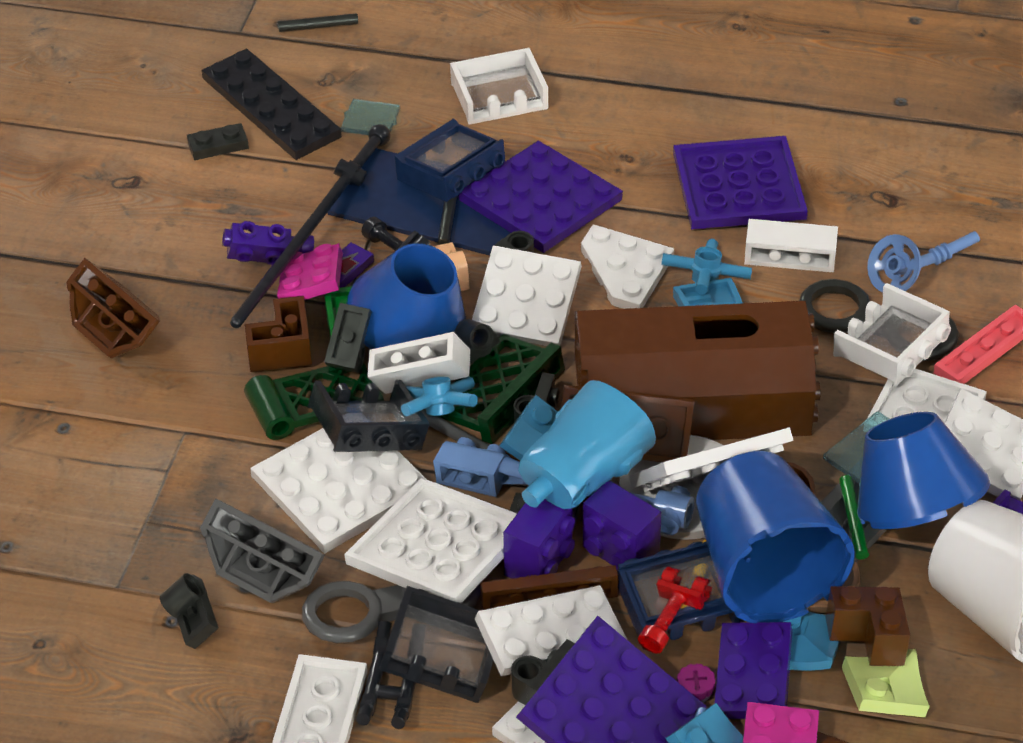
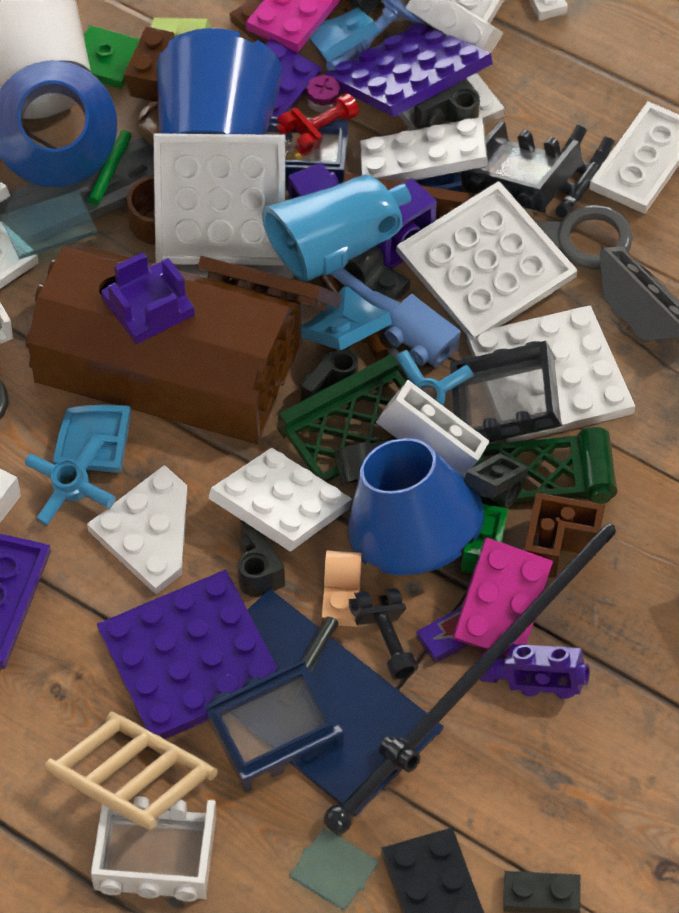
camera: 160 degrees left, 10 degrees up
none -> tan bar [44,711,218,831]
none -> green plate [83,25,140,89]
none -> dark purple panel [101,253,195,344]

